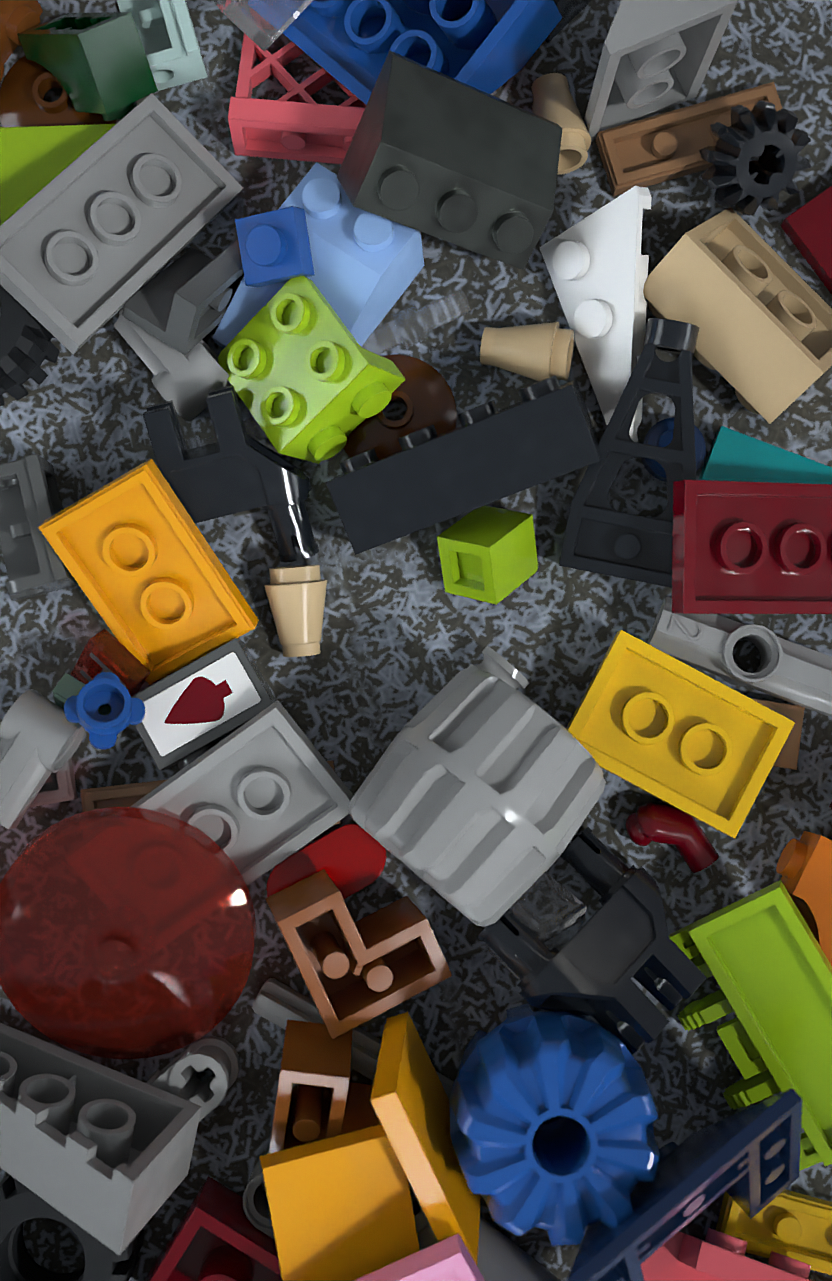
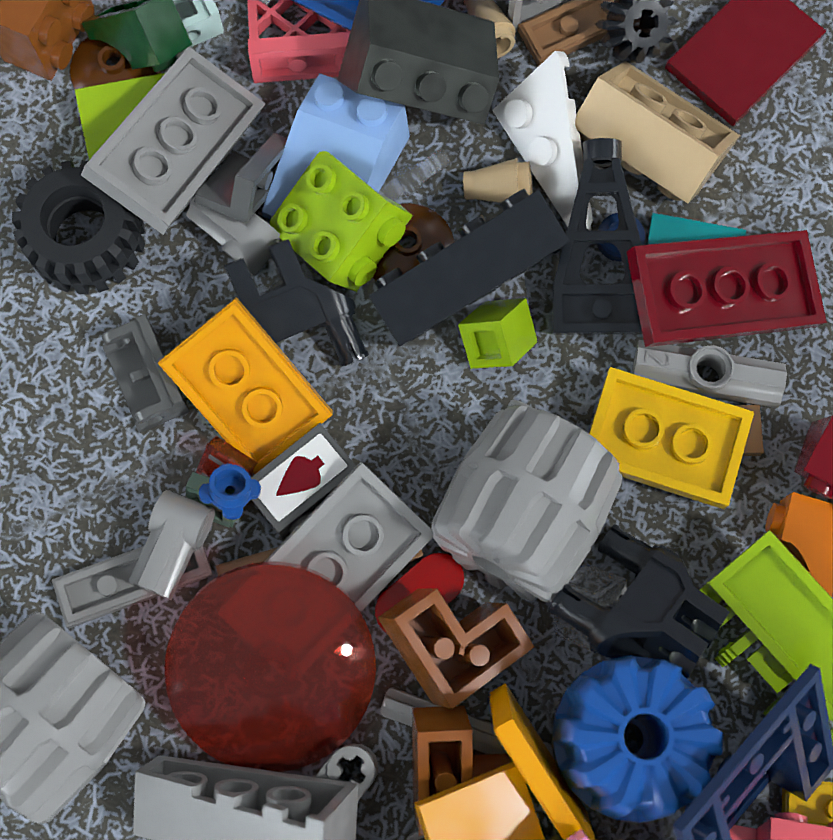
camera: 15 degrees left, 10 degrees down
blue plate [235,206,315,288] -> none
tan cone [264,564,327,657] -> none
dark red arm [625,802,719,873] -> none

